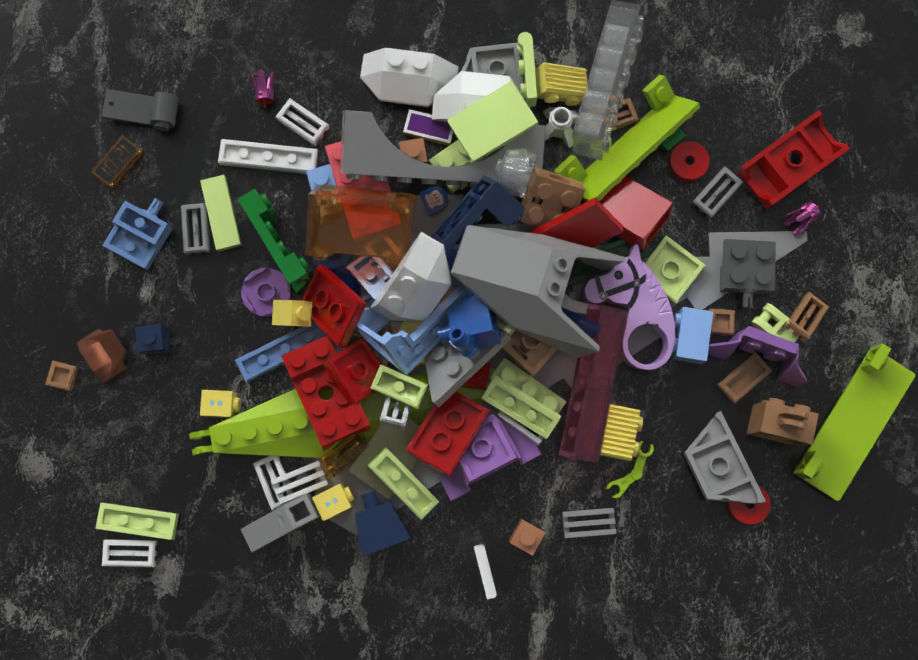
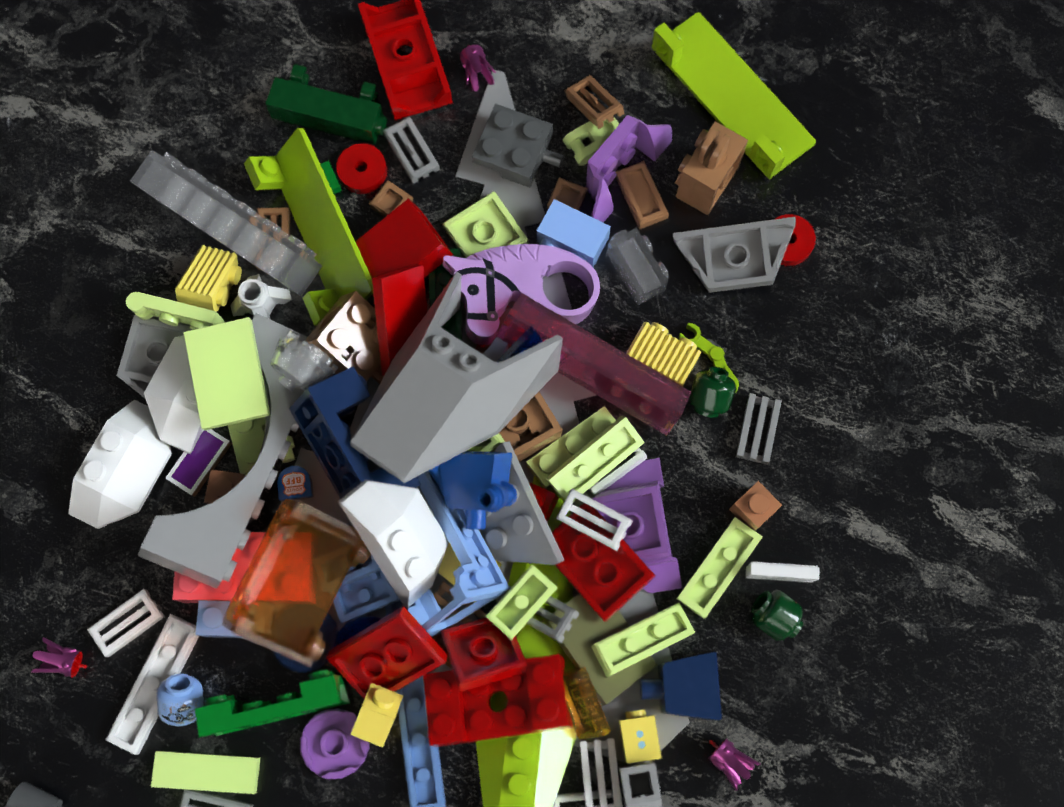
camera: 70 degrees left, 5 degrees down
none -> light blue head [157,673,203,726]
none -> dark green brick [265,64,387,145]
none -> medium nougat tile [369,180,413,217]
none -> white tile [556,489,633,551]
none -> clear brick [607,228,669,305]
none -> yellowish green plate [677,517,762,619]
none -> dark green head [689,367,736,418]
none -> flat silver piece [709,738,760,791]
none -> dark green head [751,590,803,641]

